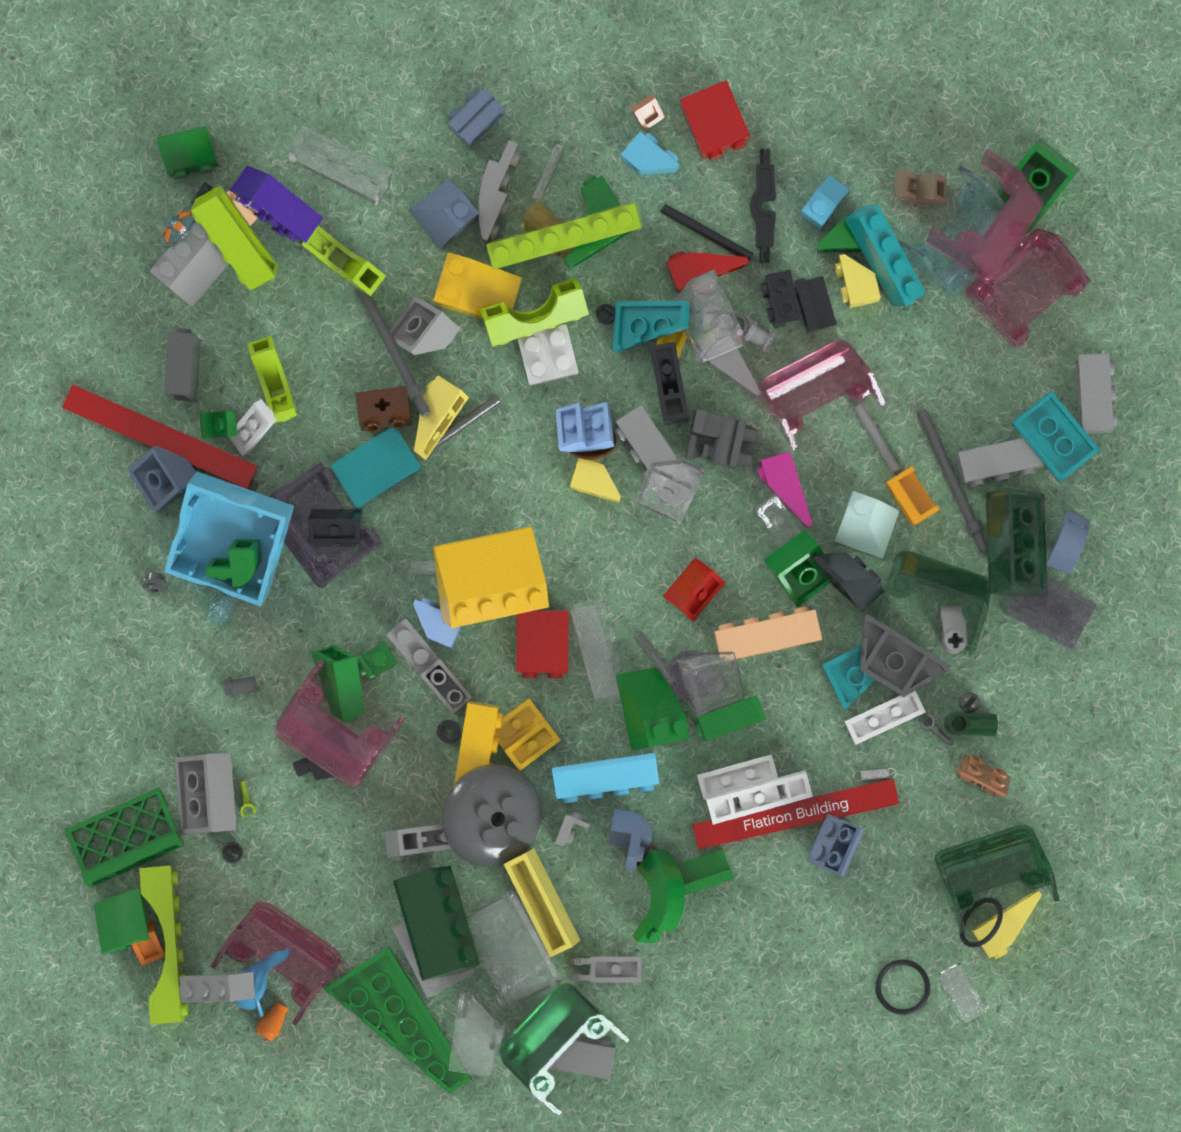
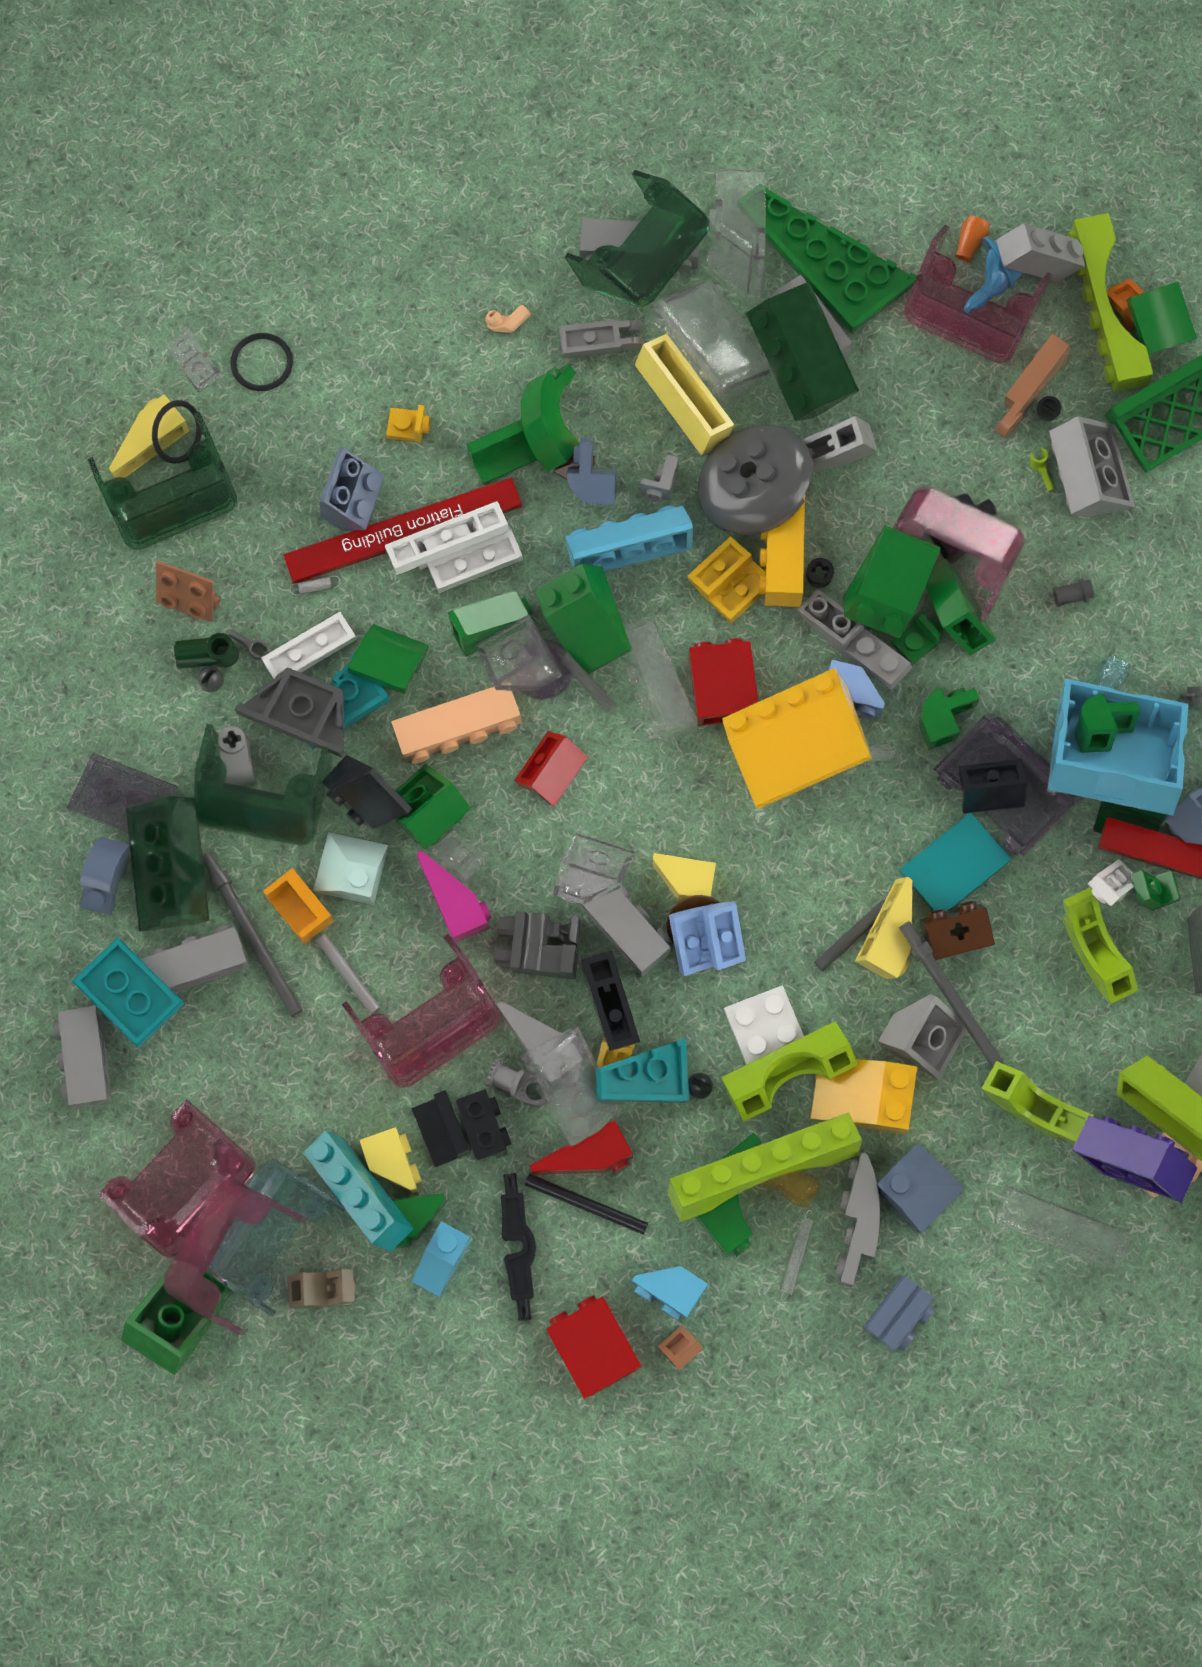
camera: 170 degrees right, 10 degrees down
none -> green slope [348,624,429,694]
none -> yellow bracket [386,405,431,443]
none -> light nougat arm [485,305,531,333]
none -> green slope [843,525,940,638]
none -> green brick [919,688,979,750]
none -> nougat piece [996,333,1070,439]

